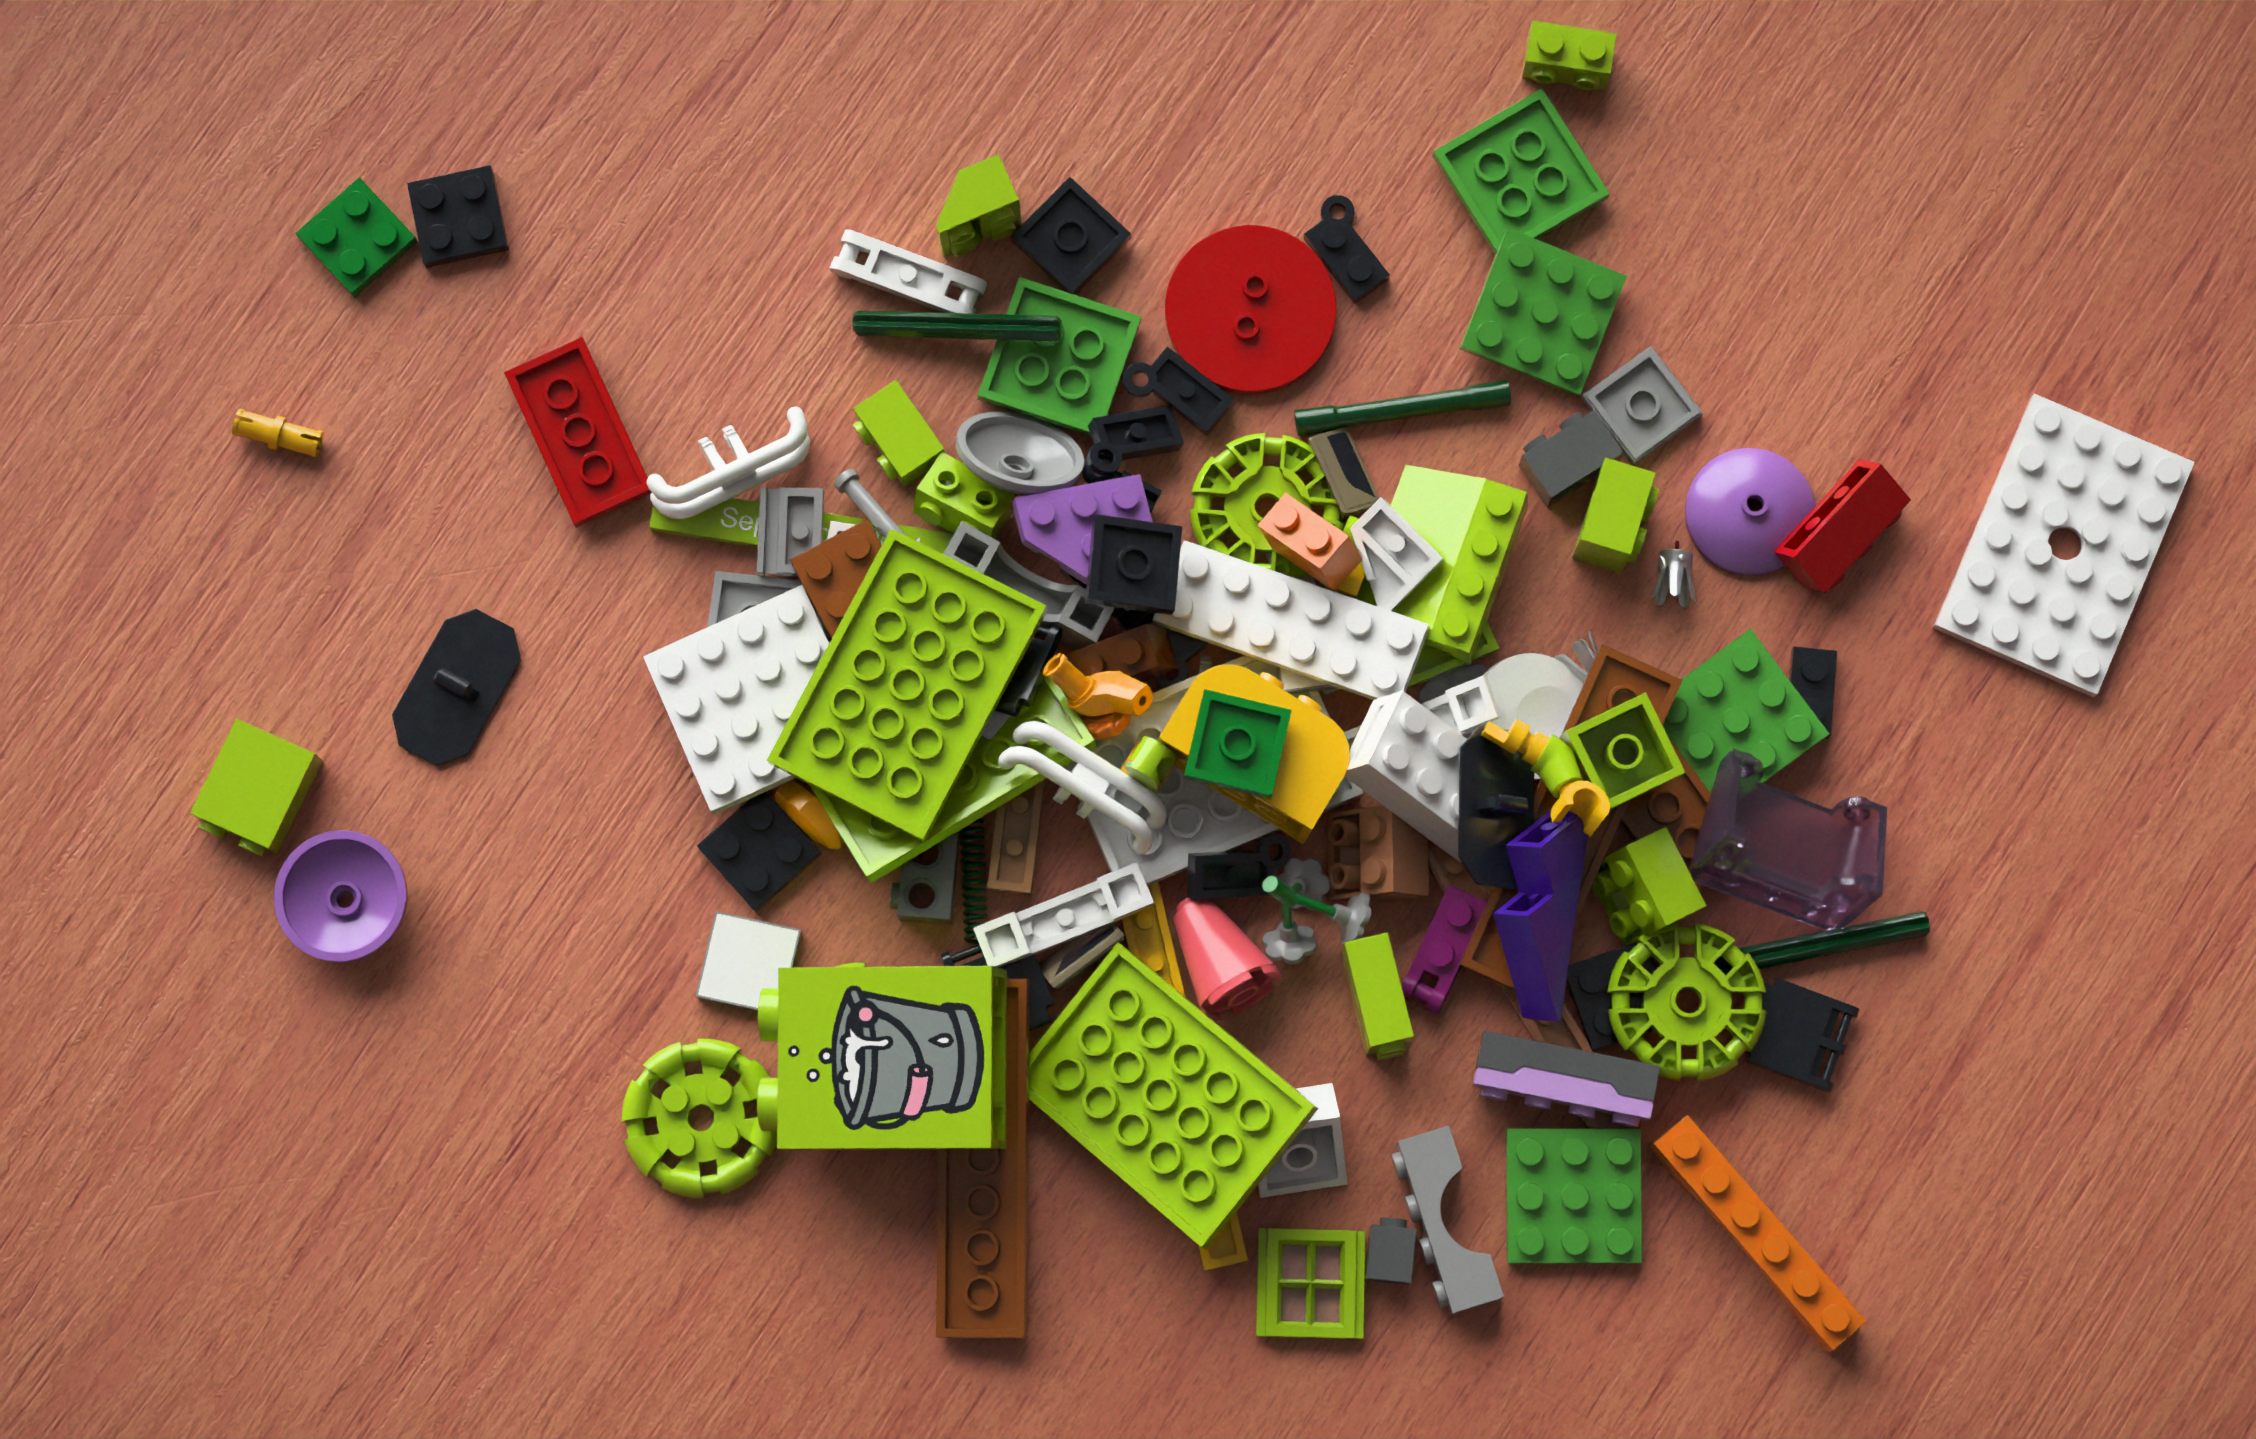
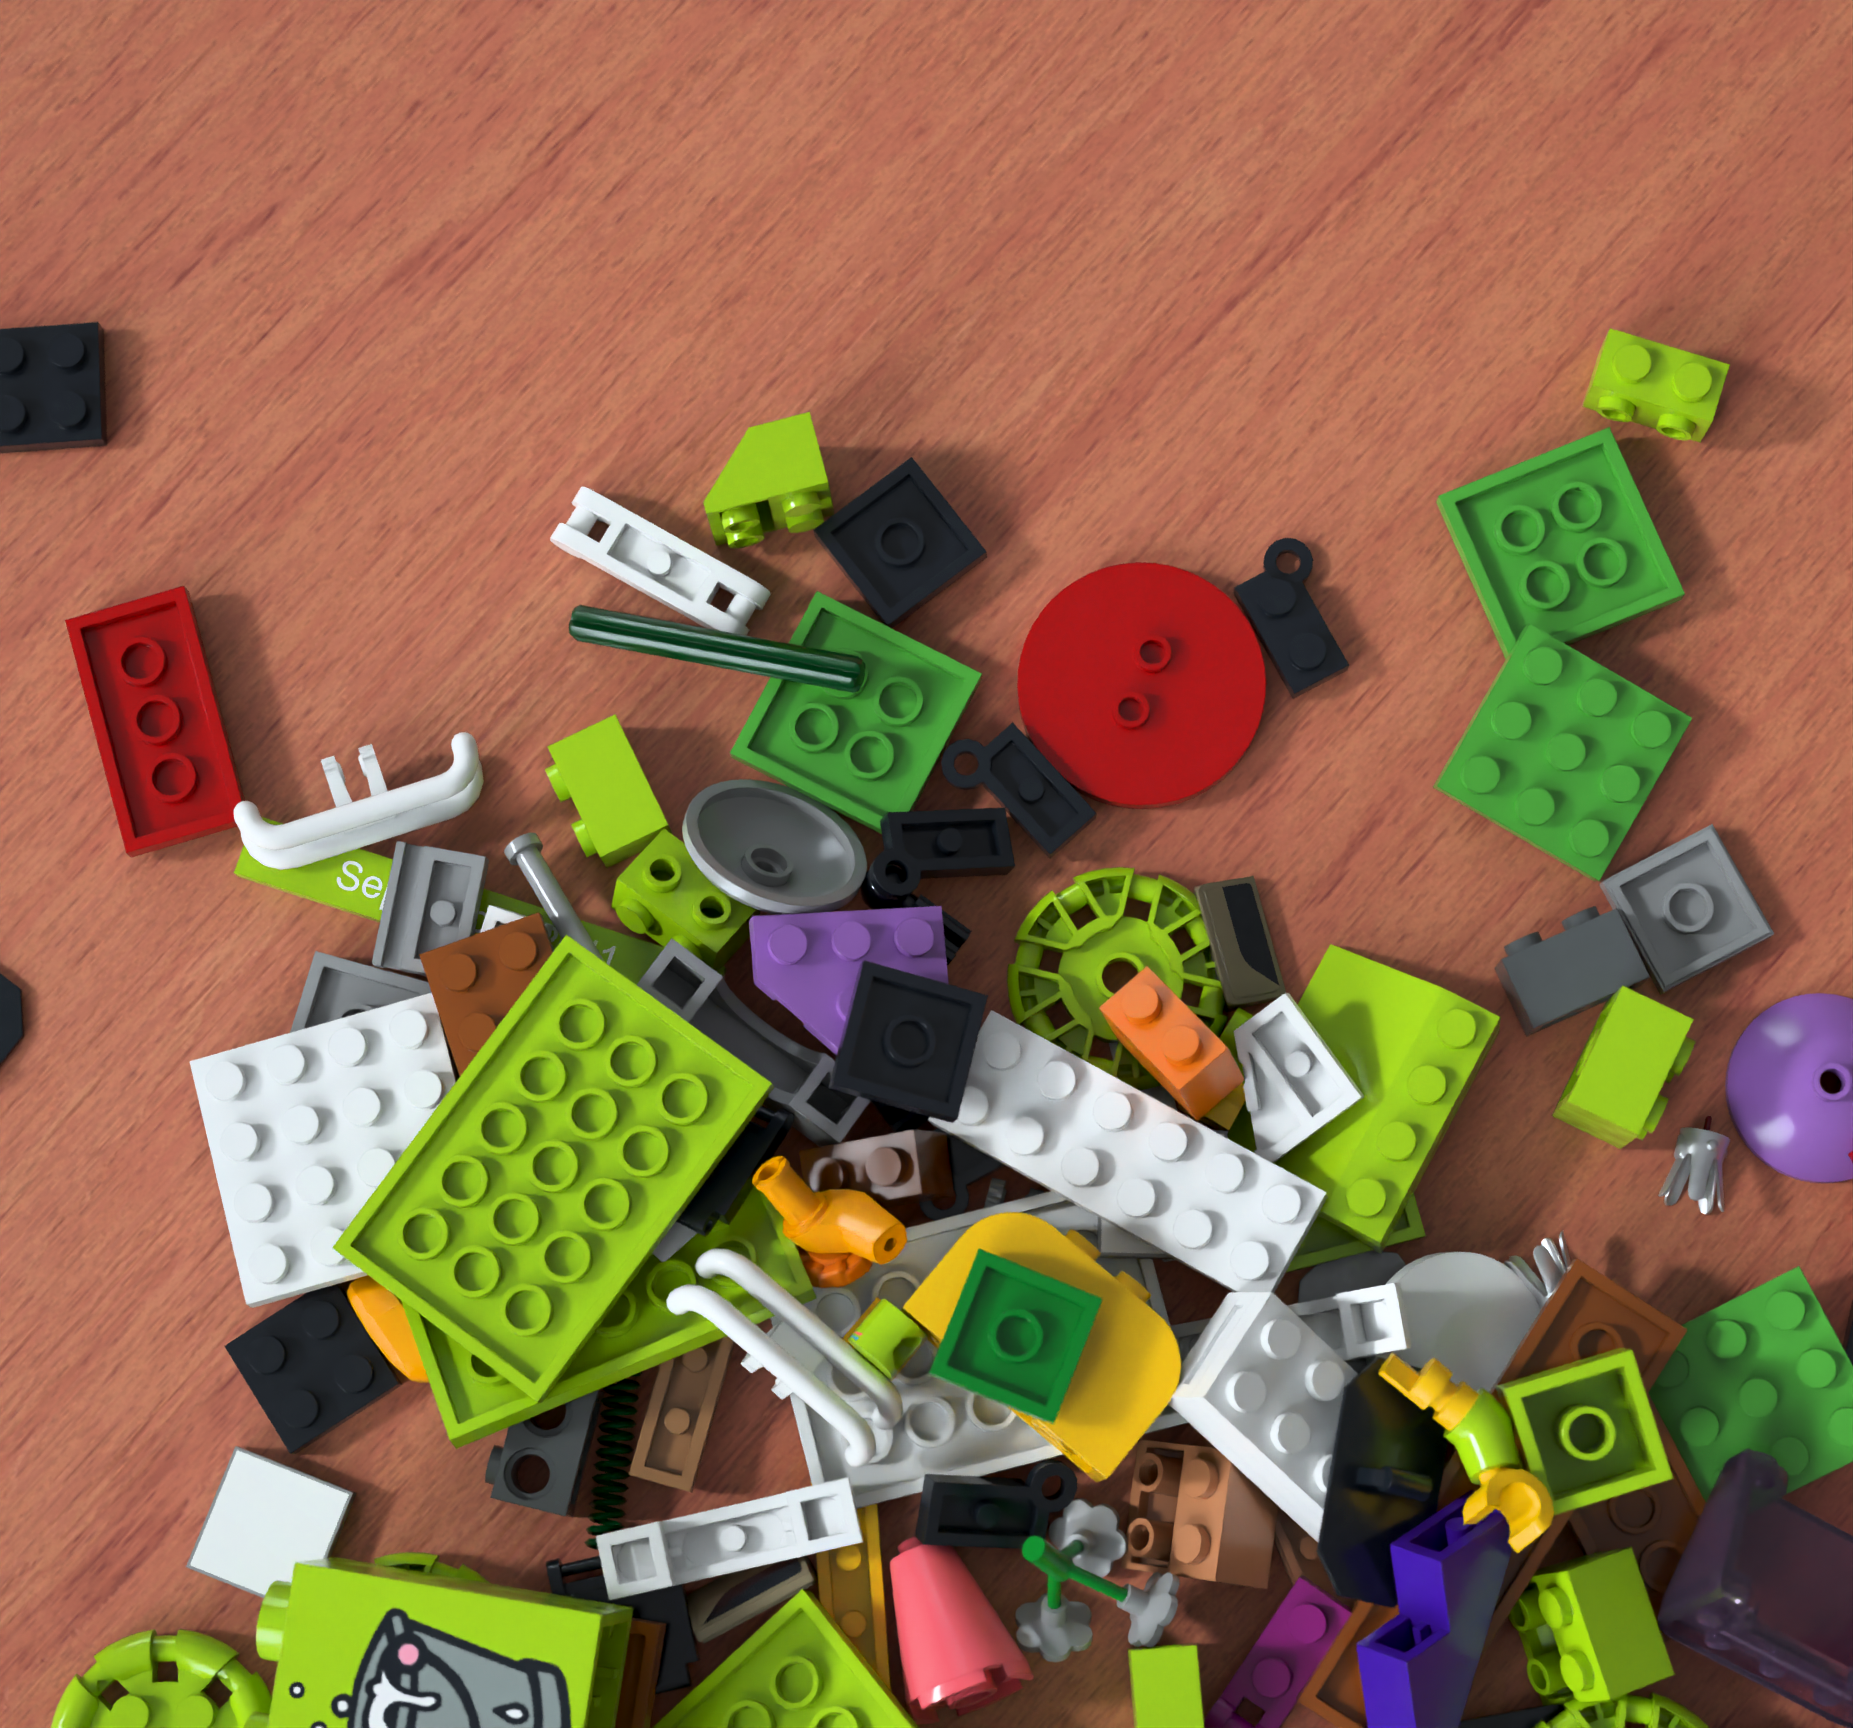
camera: 15 degrees right, 0 degrees up
dark green piece [1294,380,1511,436] -> none

